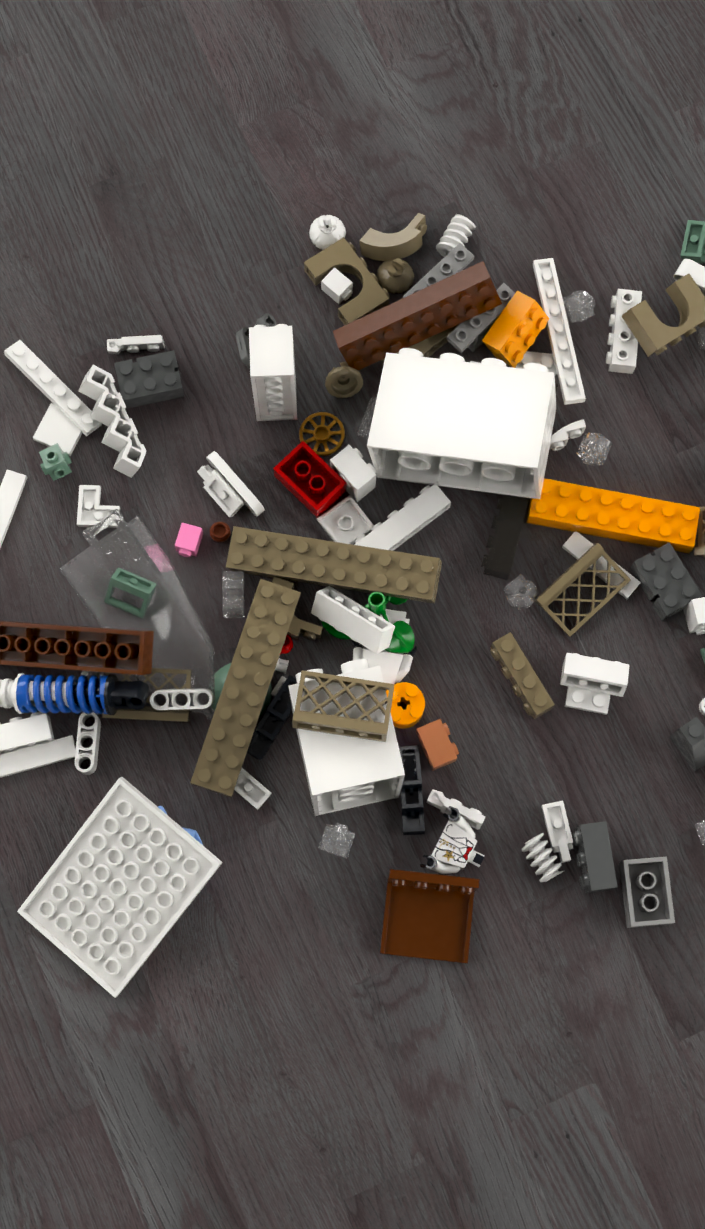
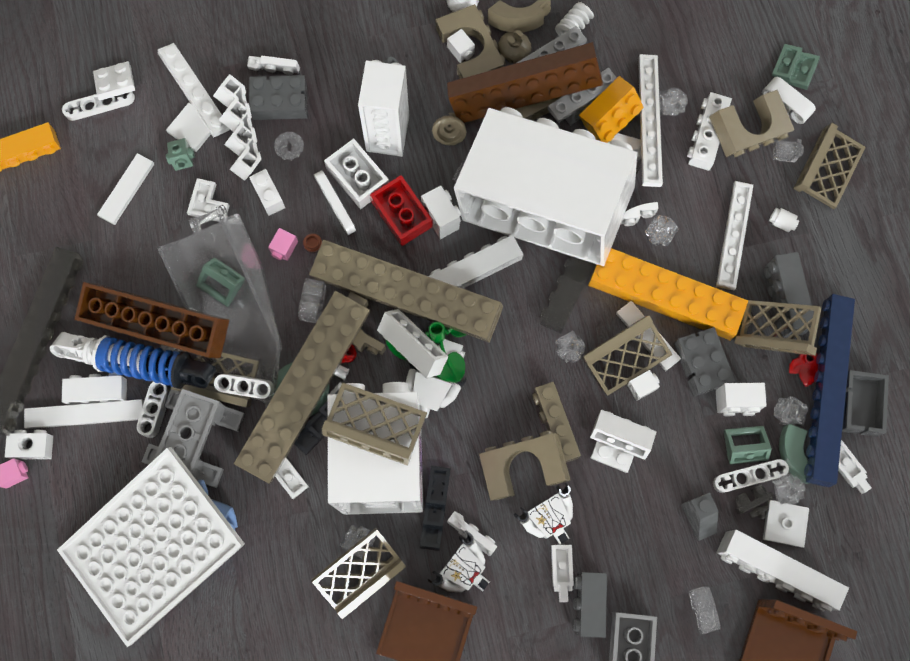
camera: 10 degrees right, 0 degrees up
white hinge [197,465,246,517] -> none
pearl gold wheel [299,412,345,456] -> none
white tile [317,495,374,545] -> none
light orange brick [386,682,425,729] -> none
nougat brick [416,719,459,771] -> none
white piece [522,833,564,883] -> none
none -> light grey piece [142,389,245,488]
none -> white brick [249,169,285,216]
none -> clear gear [274,132,304,161]
none -> fence [311,528,406,619]
none -> white brick [324,138,389,209]
none -> dark tan arch [479,431,571,501]
none -> white torso [514,482,573,545]
none -> white brick [627,370,660,401]
none -> white tile [716,181,753,291]

